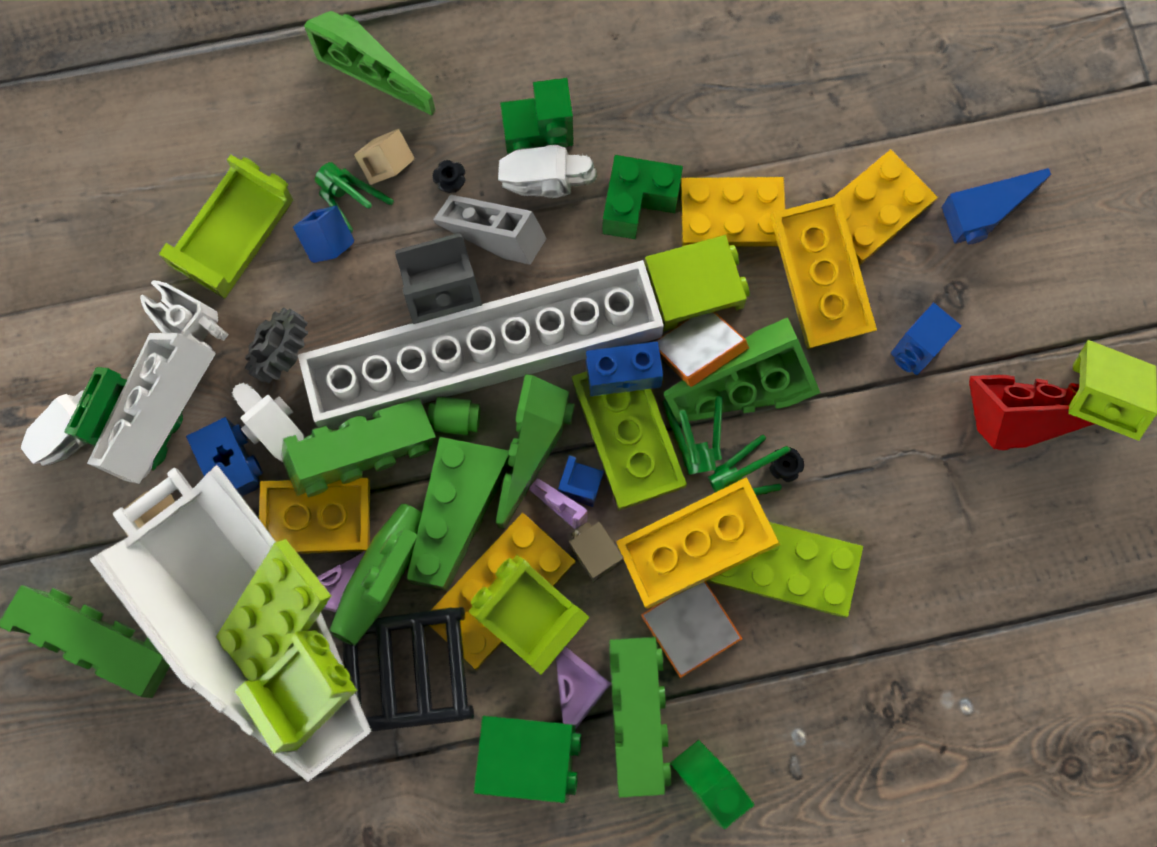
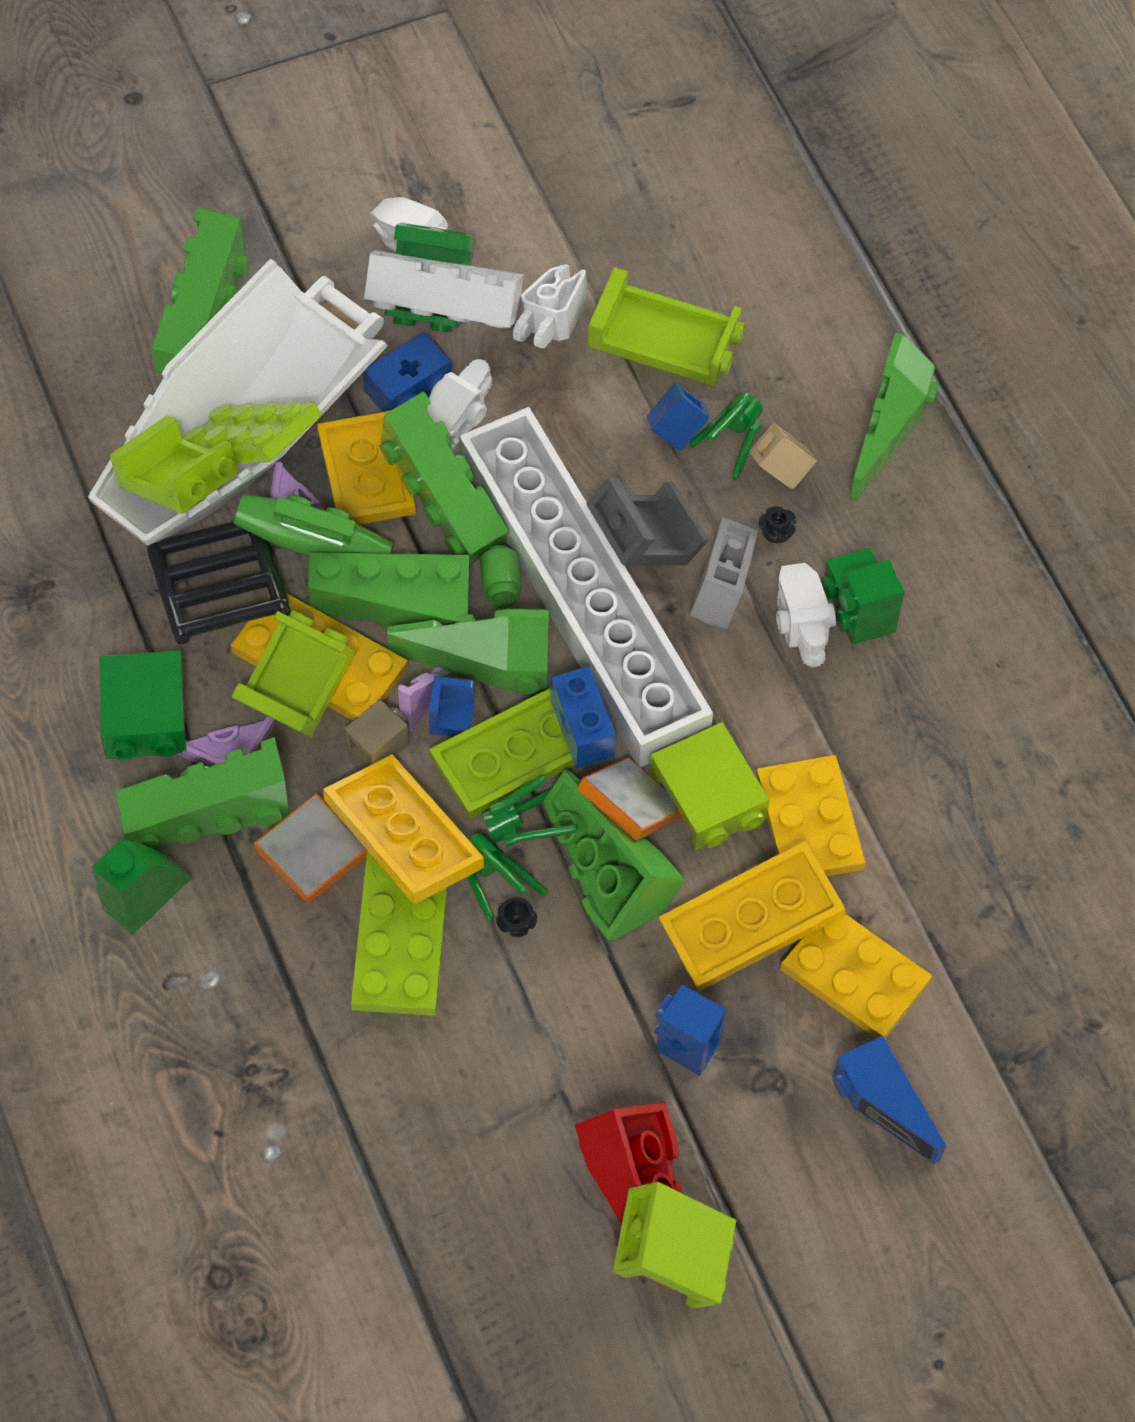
camera: 75 degrees right, 15 degrees down
dark grey gear [245,308,308,383] -> none
green brick [602,155,683,240] -> none

